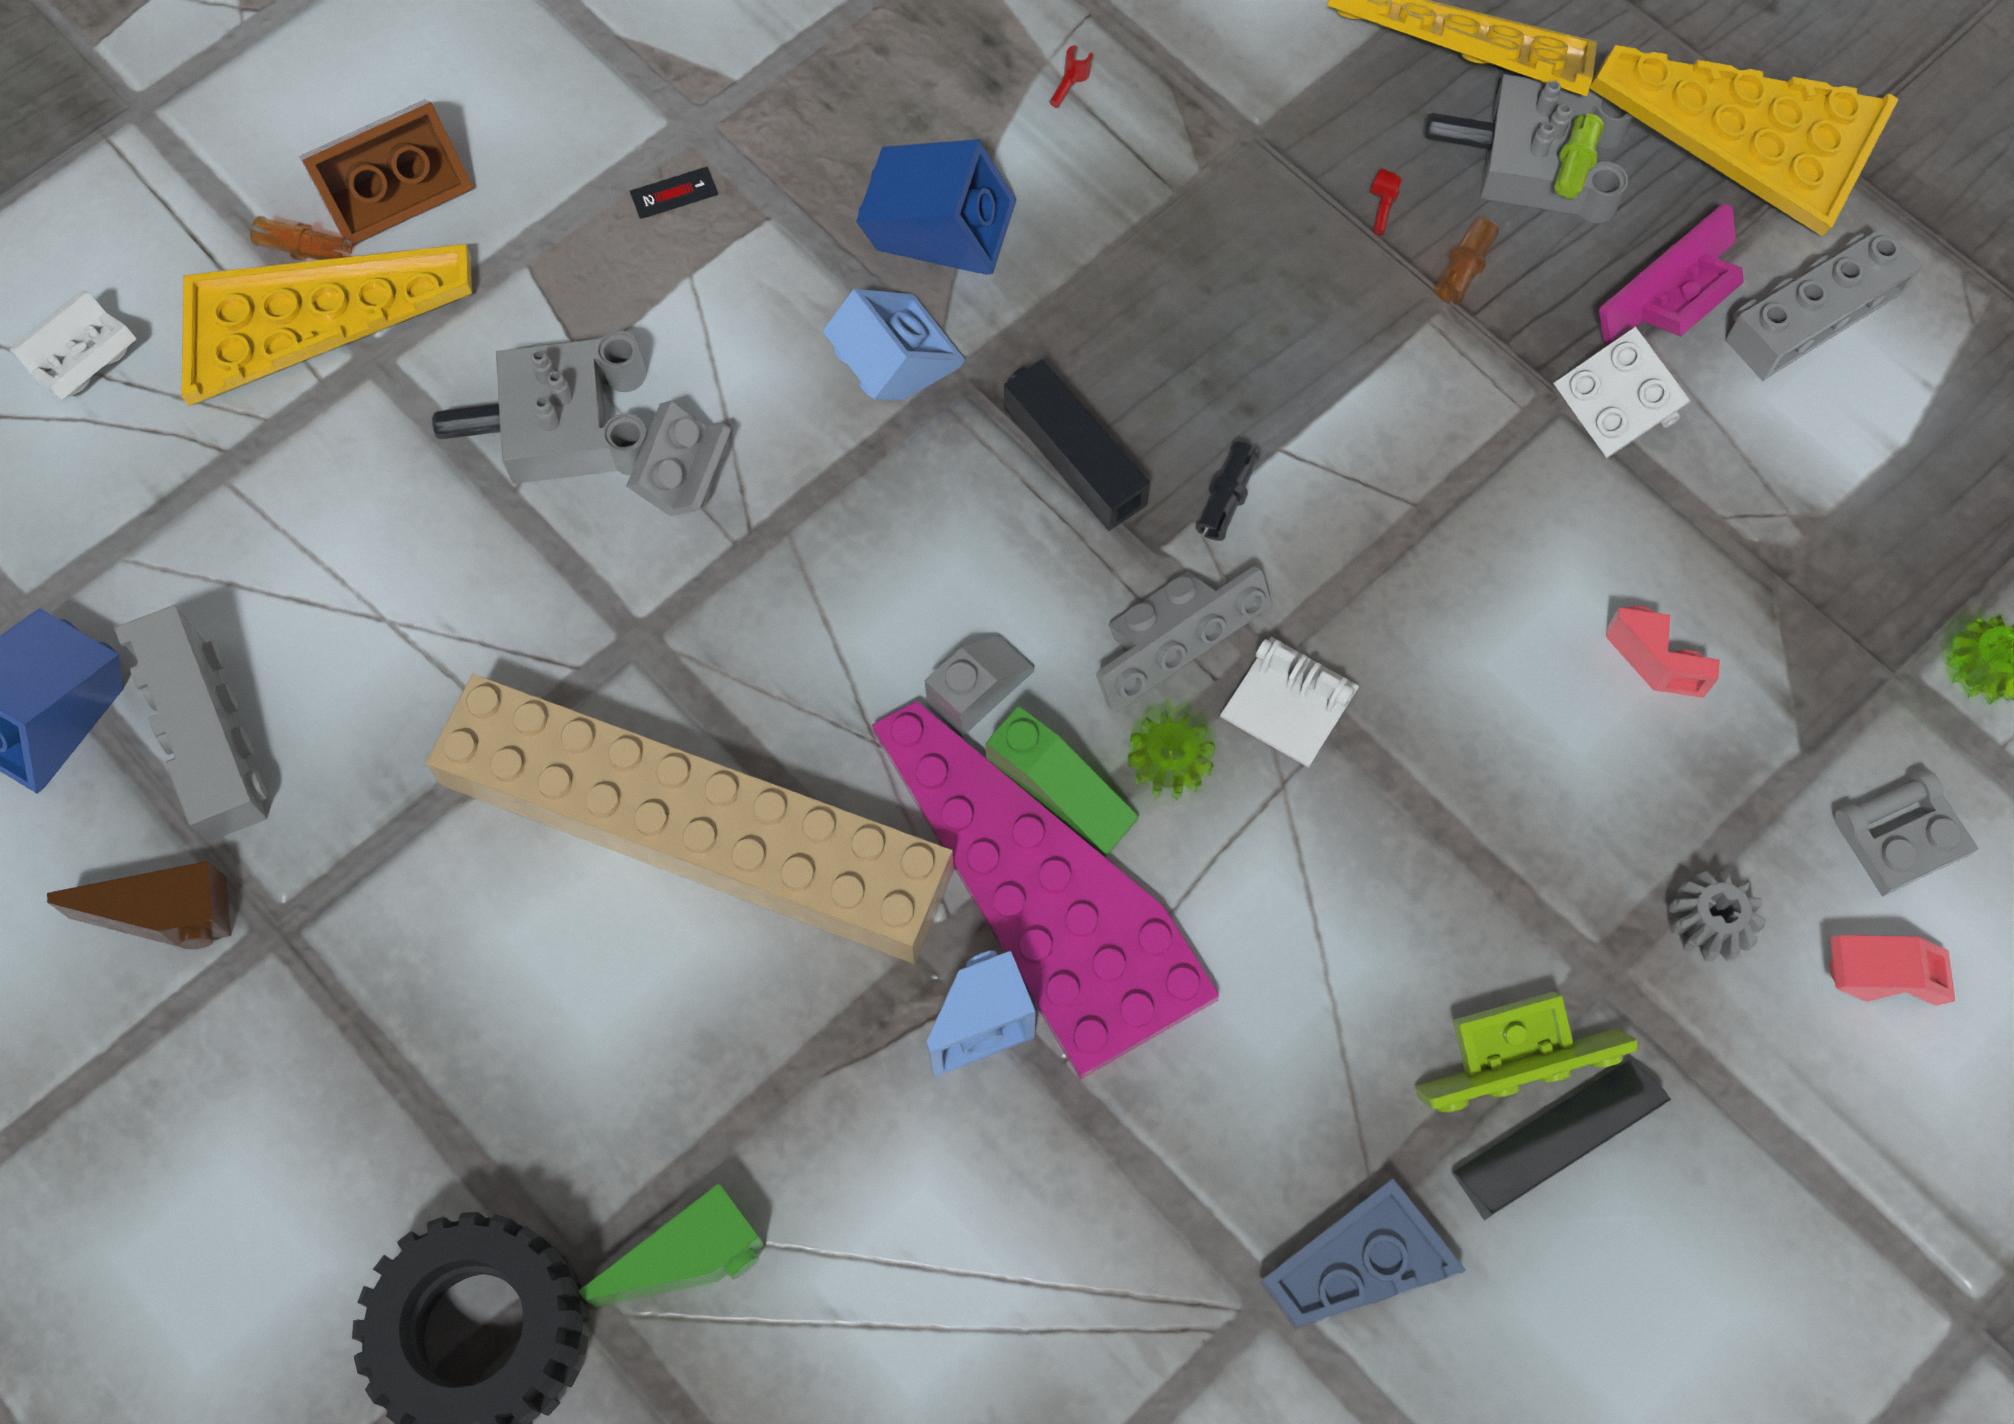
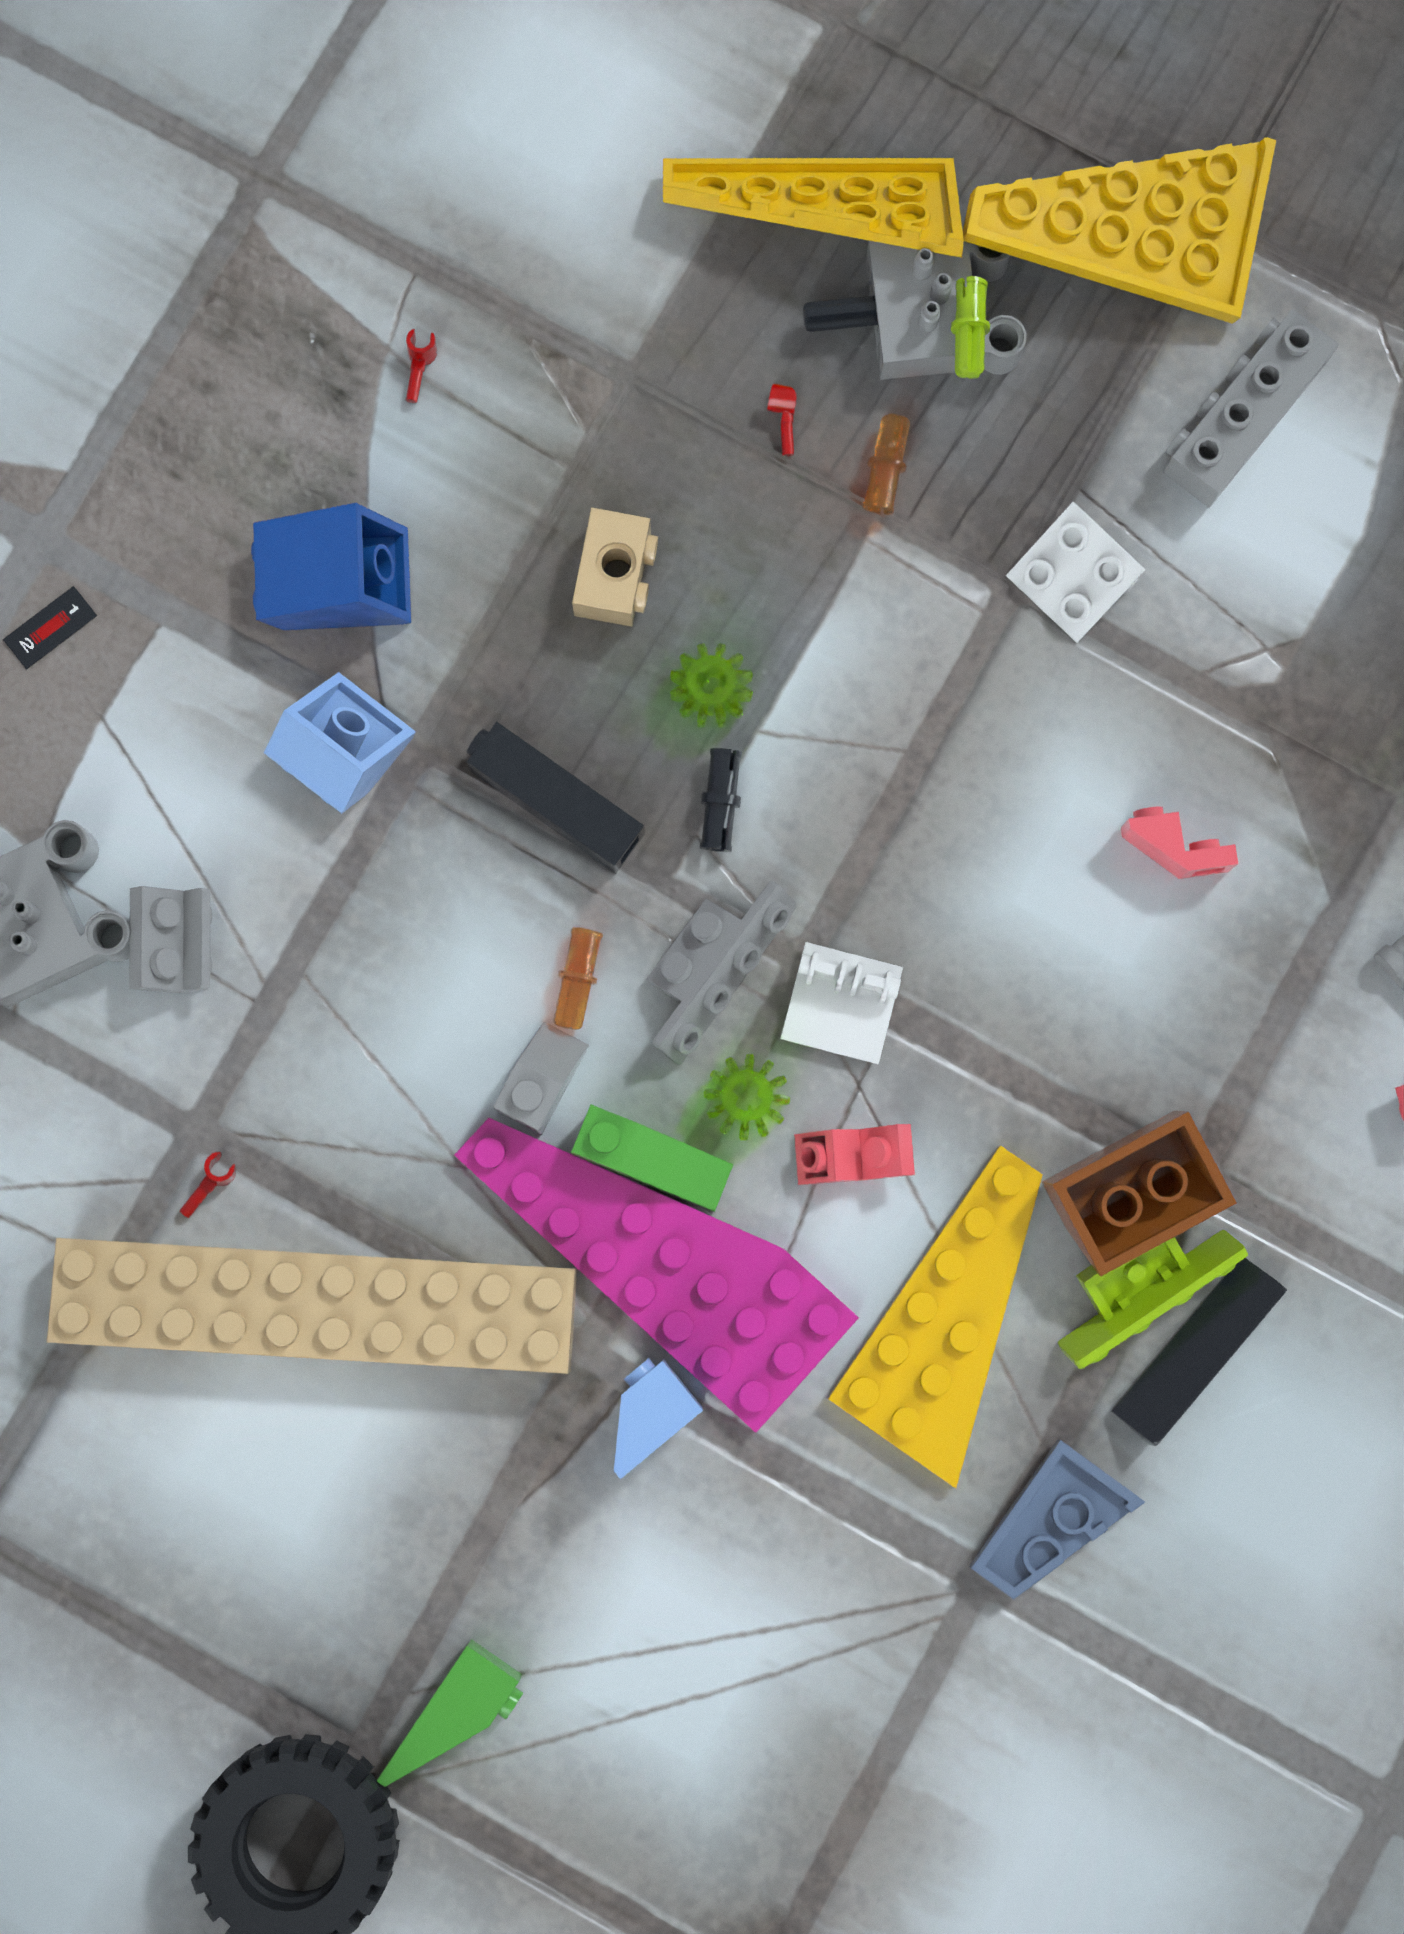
camera: 20 degrees left, 15 degrees up
dark pink bracket [1599,204,1744,345] -> none
light grey gear [1669,870,1766,961] -> none
none -> red hand [179,1152,236,1218]
none -> clear orange axle [553,927,603,1030]
none -> tan brick [572,507,658,627]
none -> clear neon green gear [670,643,753,728]
none -> coral slope [794,1124,915,1185]
none -> yellow wing [827,1145,1043,1488]
none -> dark orange slope [1042,1110,1237,1276]

